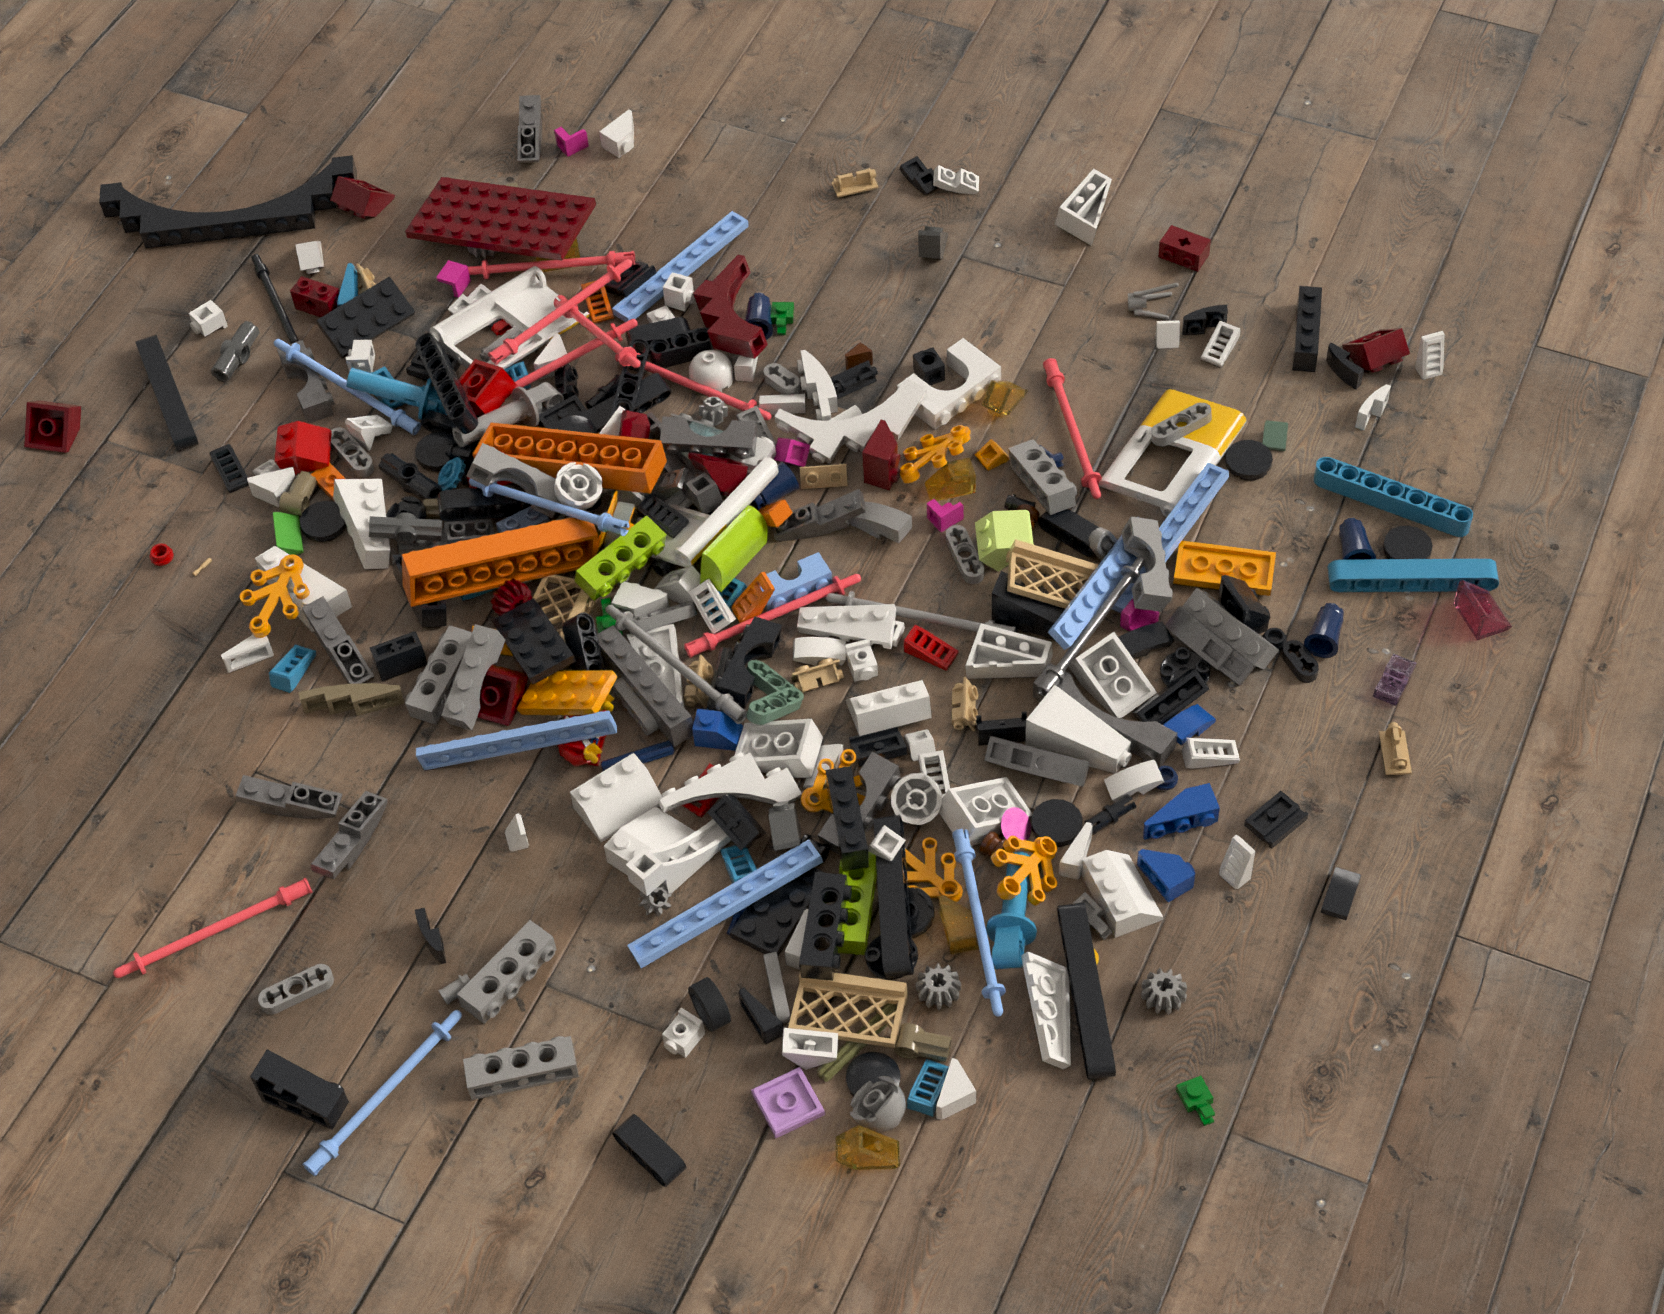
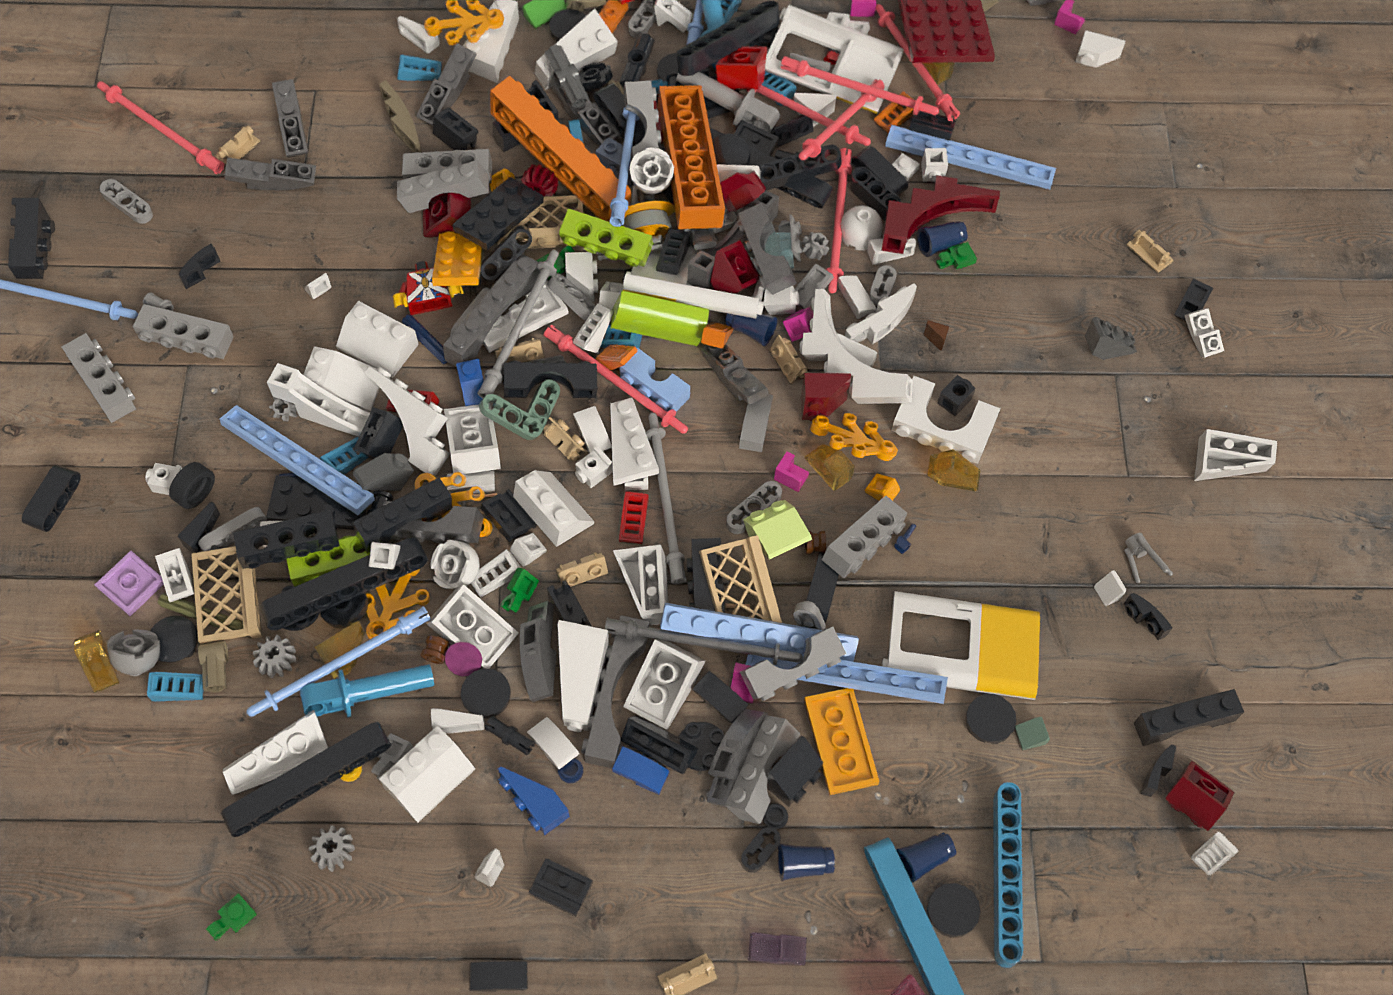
camera: 60 degrees right, 10 degrees up
light blue plate [416,711,617,770] -> none
black hinge [830,360,878,399] -> none
white slope [936,1058,976,1120] -> none
light orange plant [991,836,1057,906] -> none
black pin [1004,494,1036,511] -> none
coral bar [1043,358,1102,499] -> none
blue slope [1137,849,1195,903] -> none
light grey beam [1151,403,1212,446] -> none
dark red brick [1158,225,1211,272] -> none
white slope [1182,738,1240,769] -> none
white slope [1201,321,1240,367] -> none
white slope [1355,384,1391,430] -> none
none -> tan hinge [215,126,260,165]
none -> green plate [500,568,540,613]

